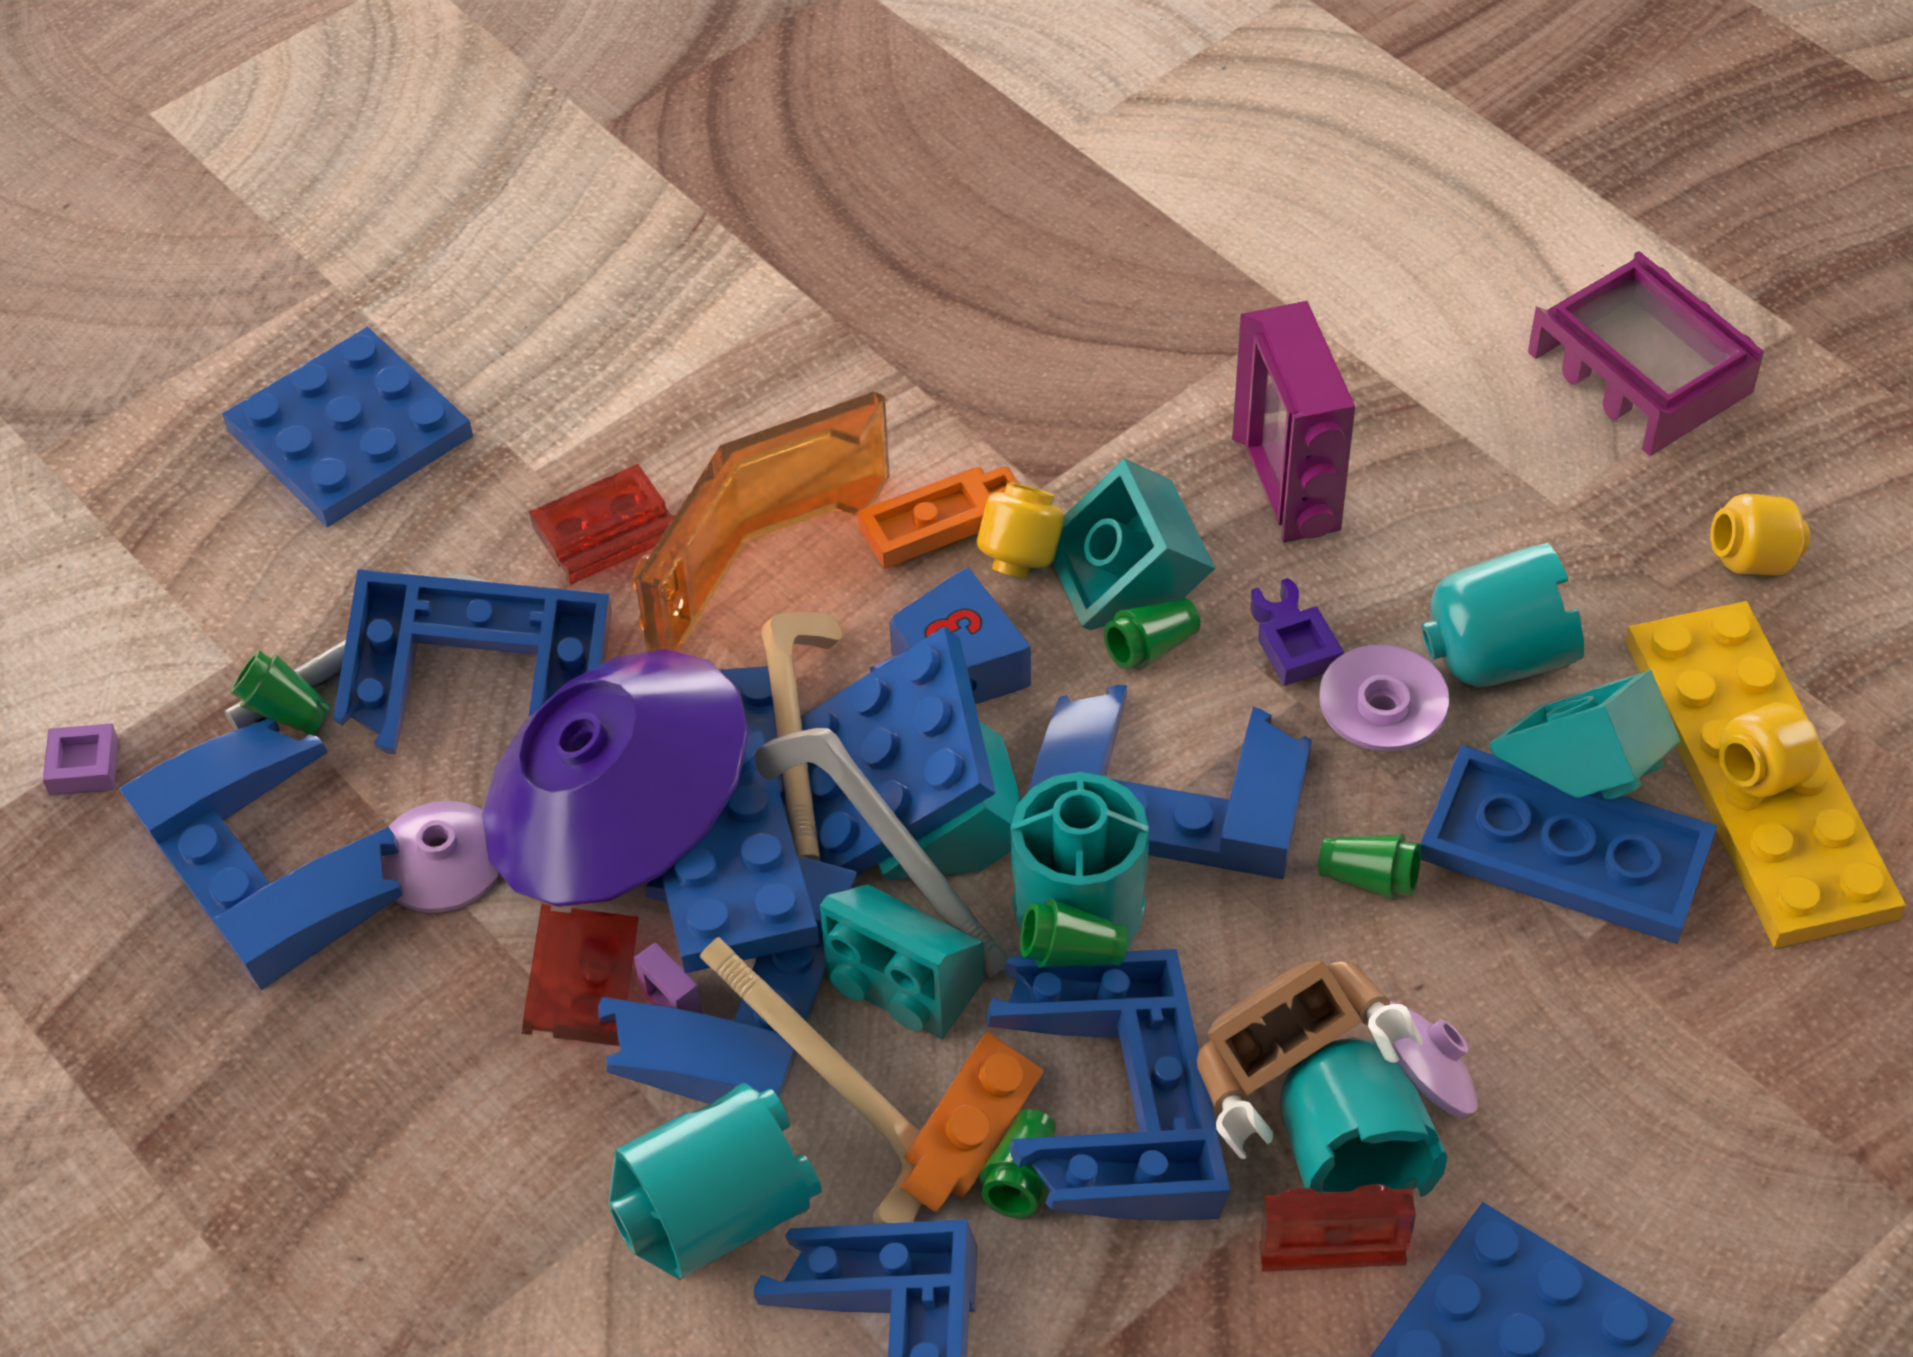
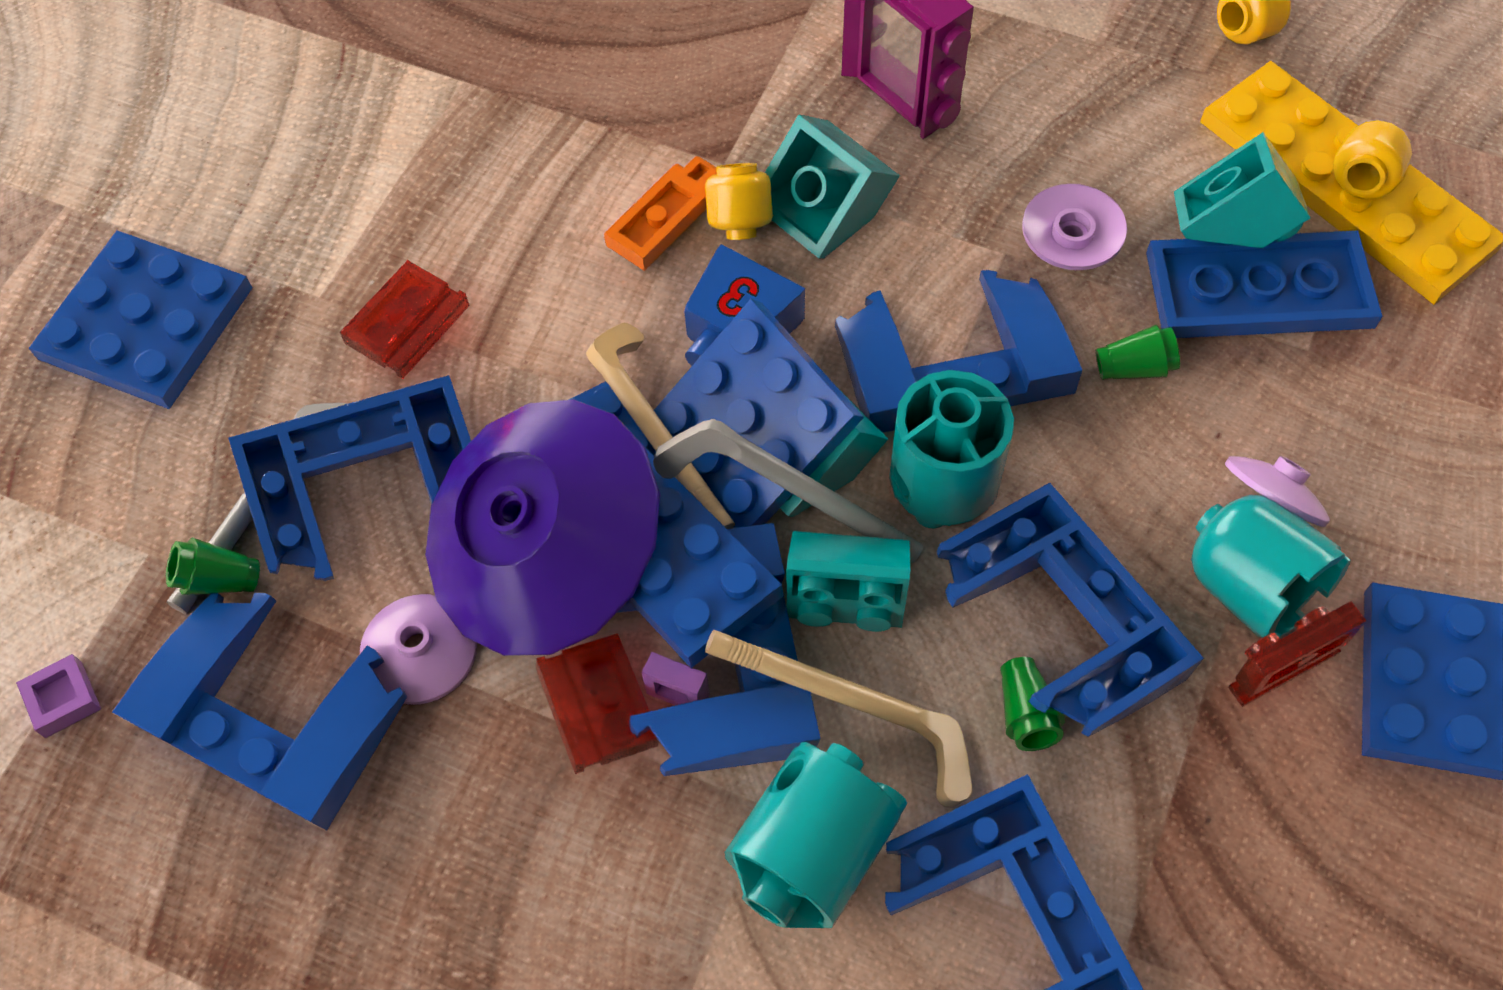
camera: 25 degrees left, 10 degrees up
clear orange windscreen [632,392,890,652] -> none
orange hinge [901,1031,1044,1213] -> none
green cone [1020,898,1128,967] -> none
green cone [1104,598,1201,670] -> none
medium nougat torso [1197,960,1423,1159] -> none
dark purple plate [1250,578,1344,686] -> none
teal cylinder [1421,543,1584,688] -> none

